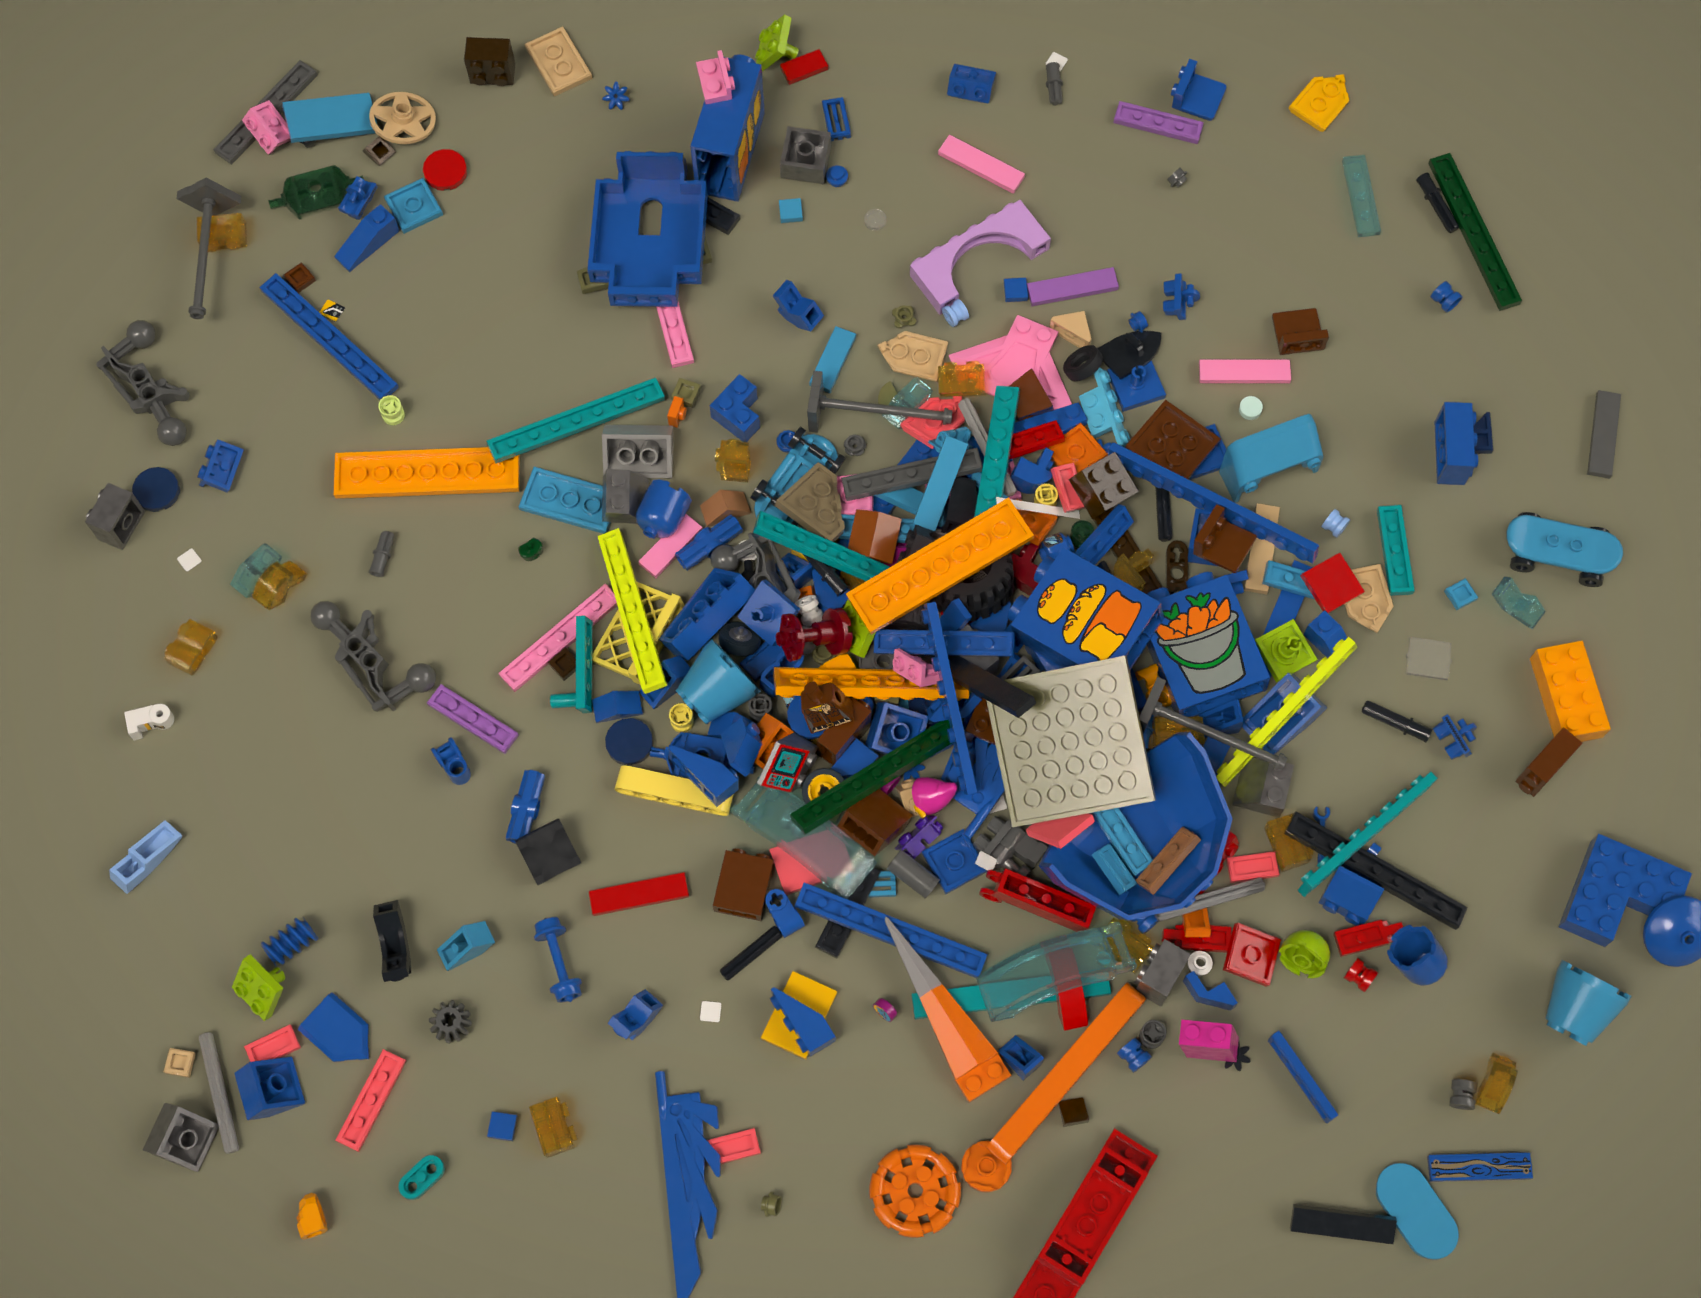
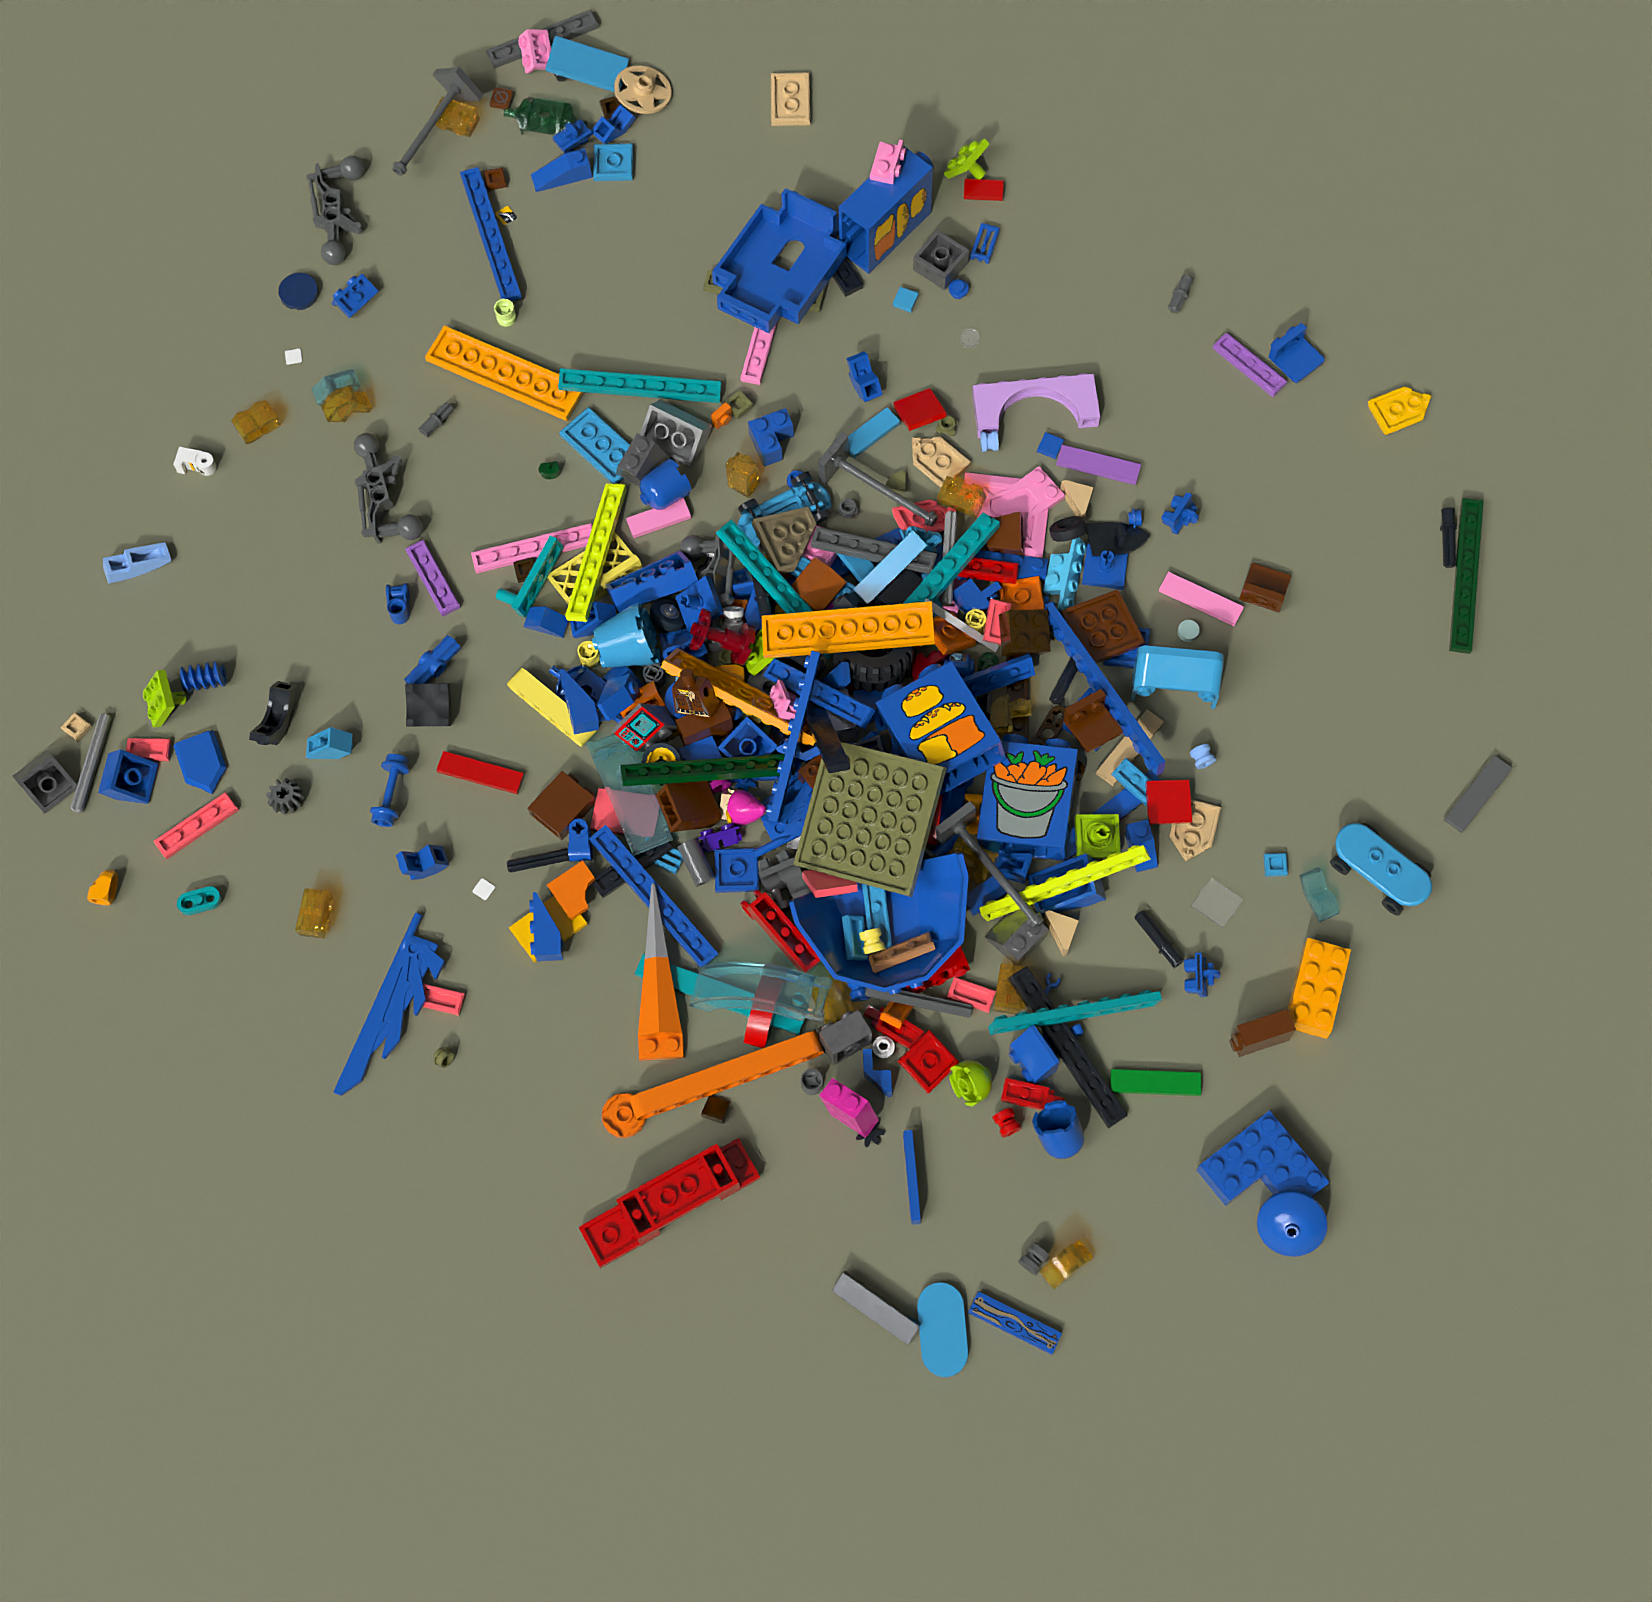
camera: 30 degrees right, 0 degrees up
flat silver brick [85,483,145,550] -> none
red tile [423,149,467,191] -> none
dark brown brick [464,37,516,86] -> none
blue tile [487,1112,518,1142] -> none
blue plant [602,81,630,110] -> none
dark blue tile [605,718,653,766] -> none
blue piece [675,514,743,571] -> none
medium nougat slope [700,489,751,527] -> none
orange plate [869,1144,961,1238] -> none
magenta tile [873,998,897,1022] -> none
clear light blue slope [882,377,933,429] -> none
bright pink tile [938,135,1025,194] -> none
blue bracket [947,64,996,103] -> none
white sticker [975,851,997,870] -> none
blue slope [998,1035,1044,1081] -> none
white sticker [1046,52,1068,71] -> none
blue wheel [1117,1038,1152,1073] -> none
dark grey plate [1167,168,1187,188] -> none
blue tile [1228,570,1249,595] -> none
clear light blue tile [1342,155,1381,237] -> none
teal plate [1377,505,1415,596] -> none
blue wheel [1430,281,1463,313] -> none
blue brick [1434,402,1478,485] -> none
dark blue tile [1473,412,1493,454] -> none
dark azure cone [1545,960,1632,1046] -> none
none -> reddish brown tile [490,87,514,110]
none -> orange tile [547,860,595,921]
none -> blue slope [591,105,636,144]
none -> light yellow wheel [859,927,886,954]
none -> red tile [893,388,946,431]
none -> tan slope [1044,910,1079,956]
none -> green tile [1110,1069,1201,1096]

